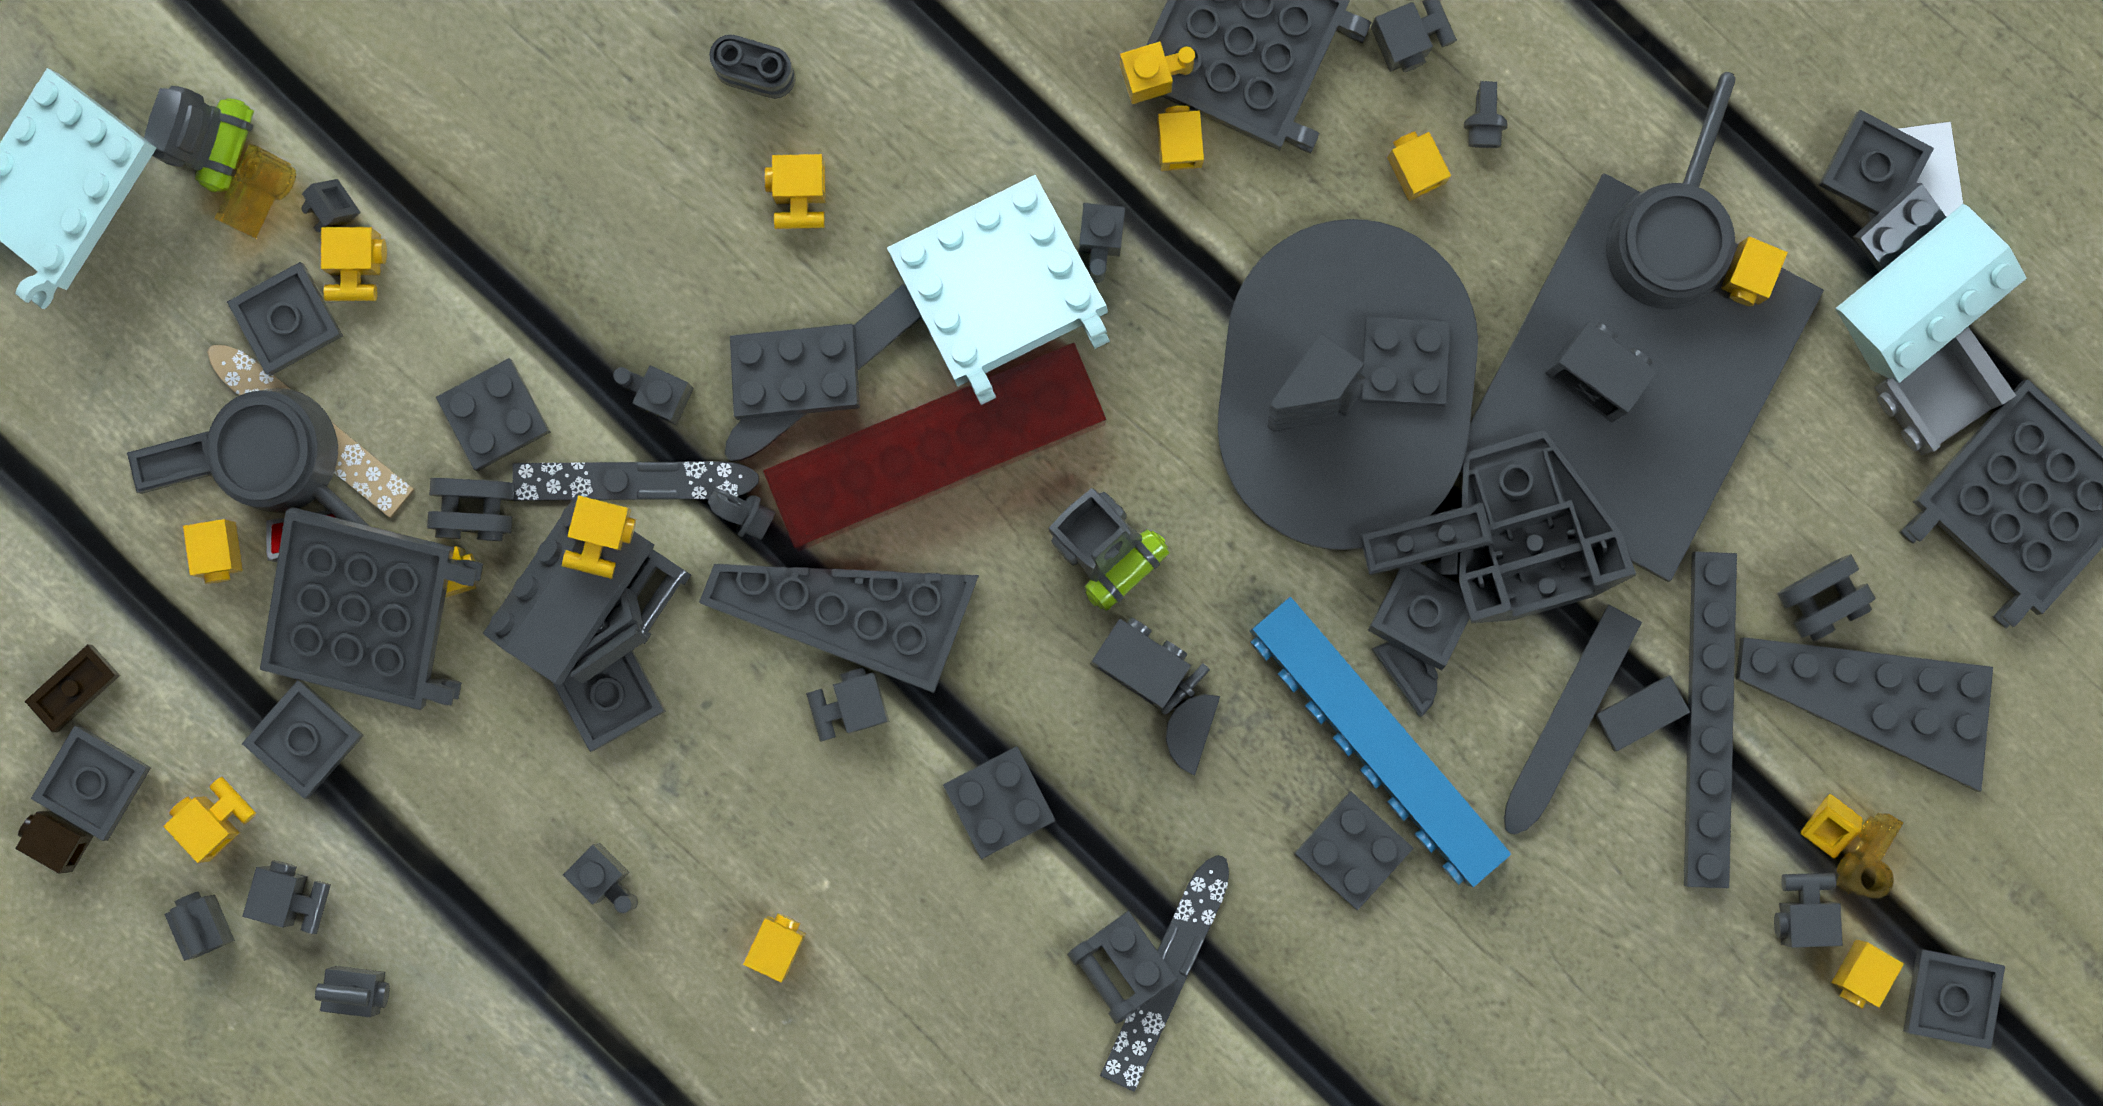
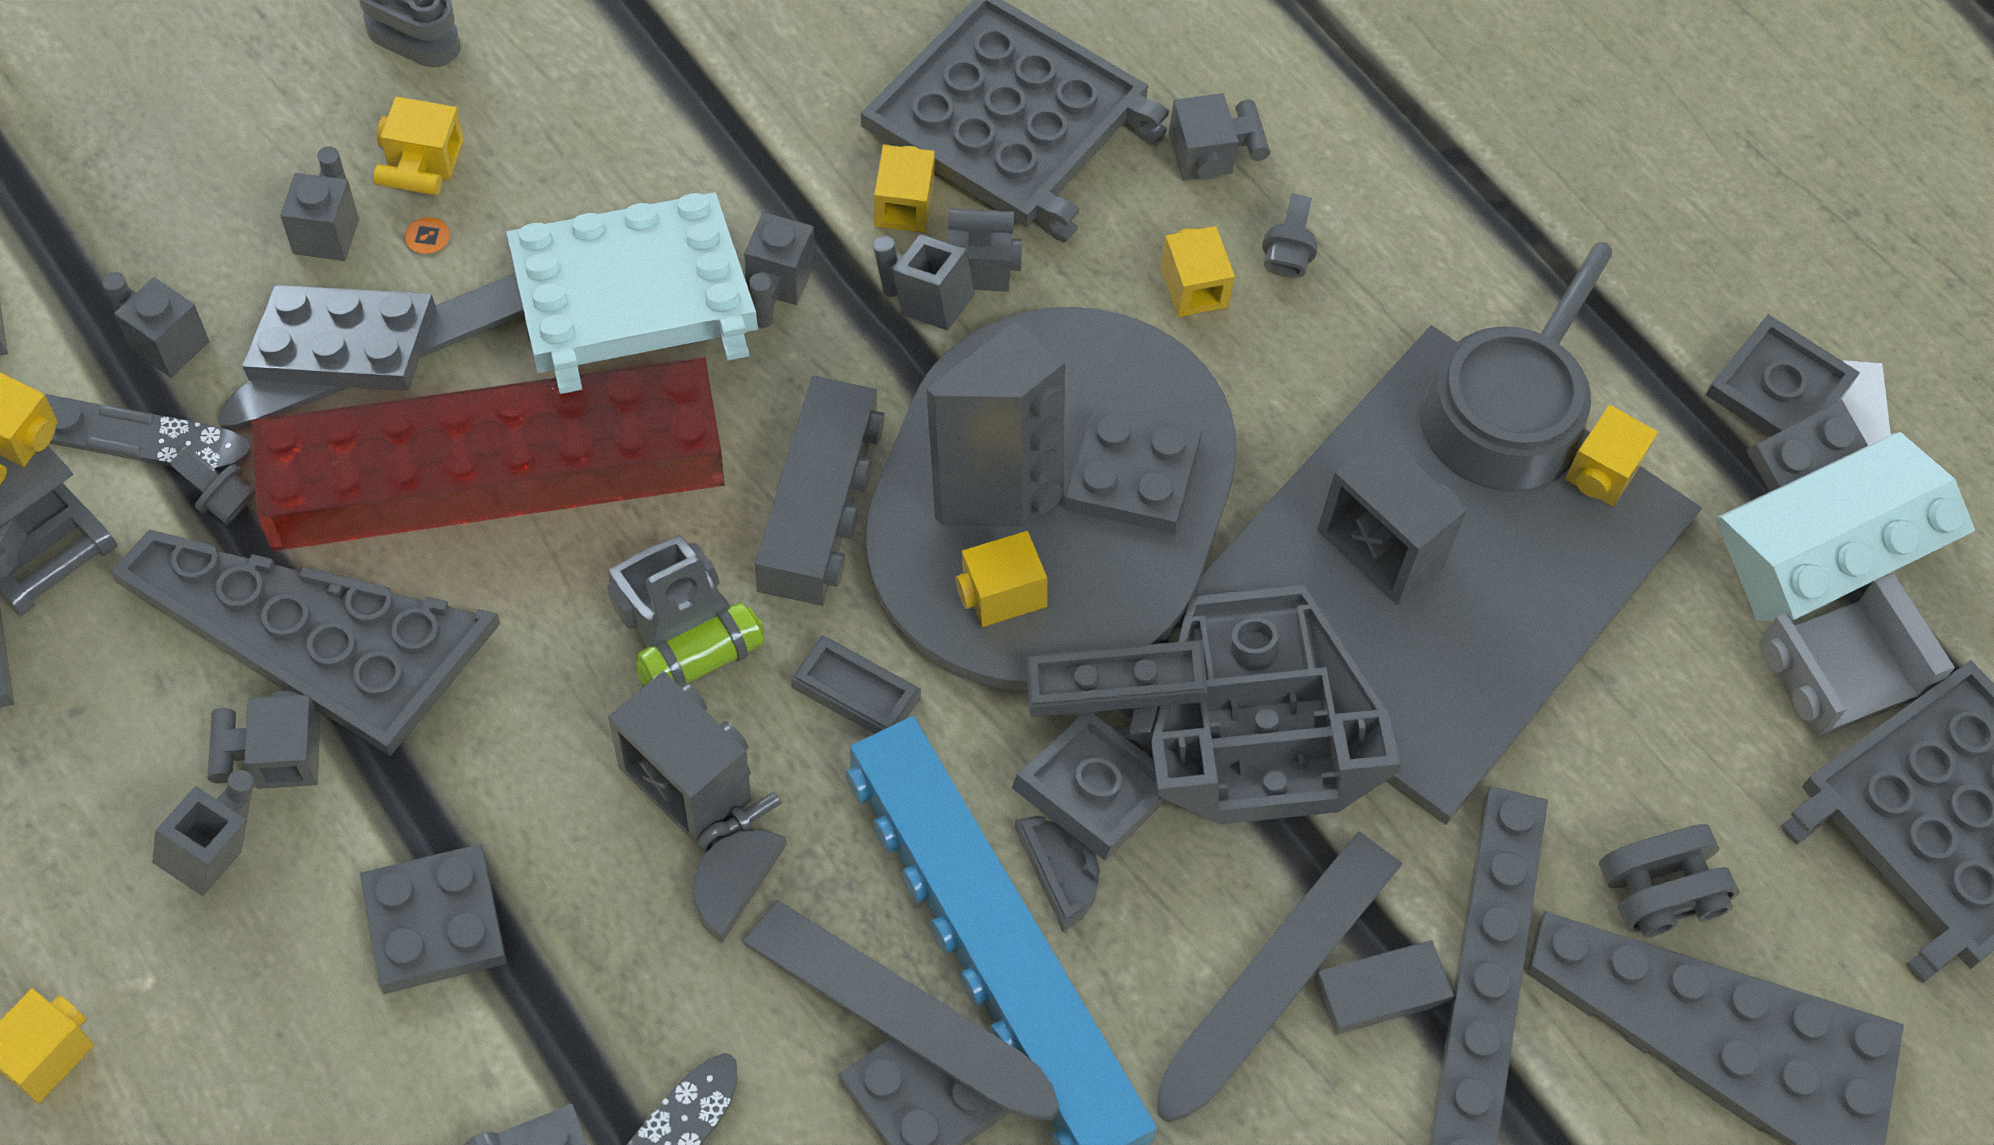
camera: 10 degrees right, 25 degrees down
yellow brick [1120,41,1195,104] -> none
none -> dark grey brick [152,770,254,896]
none -> dark grey brick [280,146,359,261]
none -> orange sticker [404,217,450,254]
none -> dark grey piece [743,900,1059,1120]
none -> dark grey brick [755,376,885,606]
none -> dark grey tile [791,635,921,734]
none -> dark grey brick [873,234,975,331]
none -> dark grey brick [947,208,1022,292]
none -> yellow brick [955,530,1047,627]

